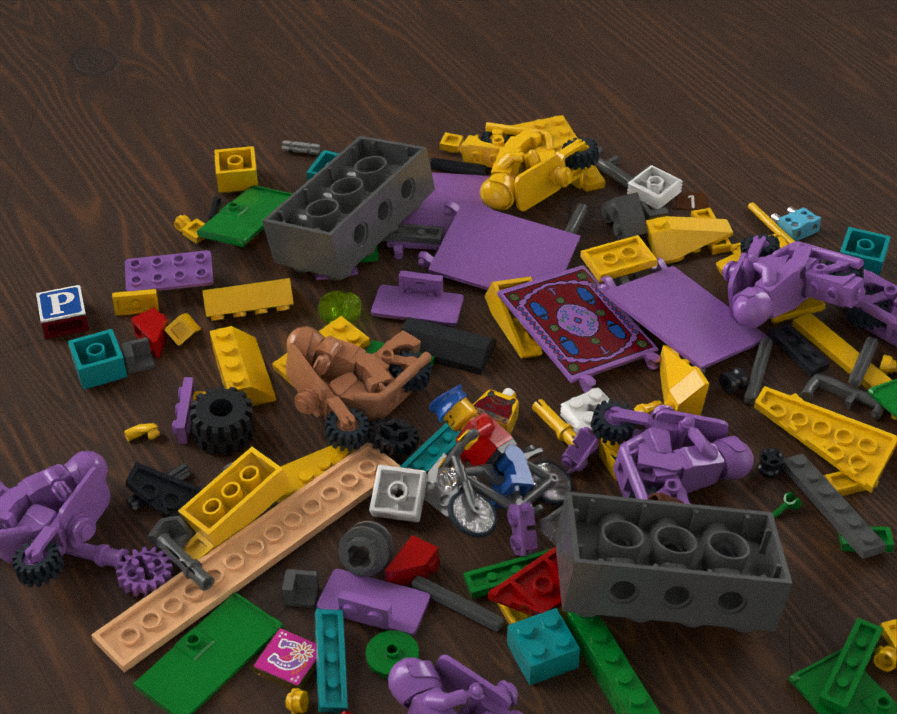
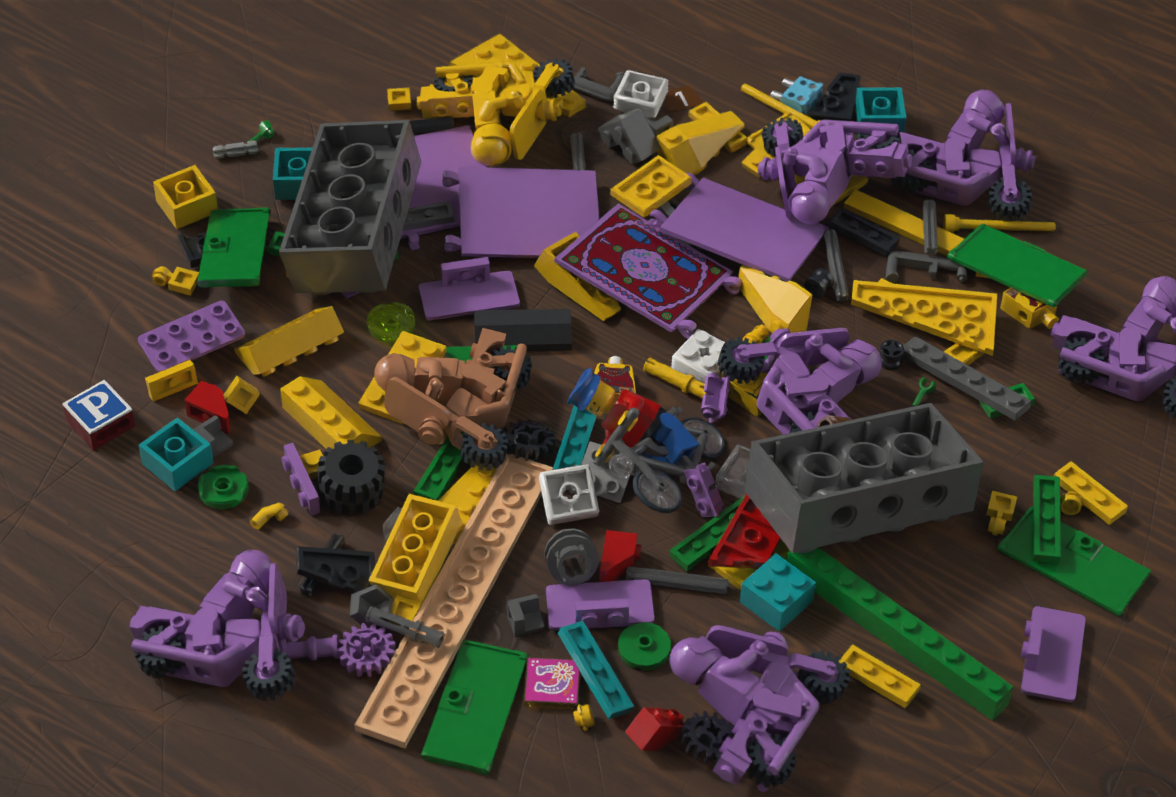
camera: 25 degrees left, 5 degrees up
none -> green plate [197,465,249,510]
none -> green hand [249,120,274,142]
none -> green plate [413,431,465,501]
none -> black wing [806,73,861,121]
none -> yellow plate [986,491,1017,536]

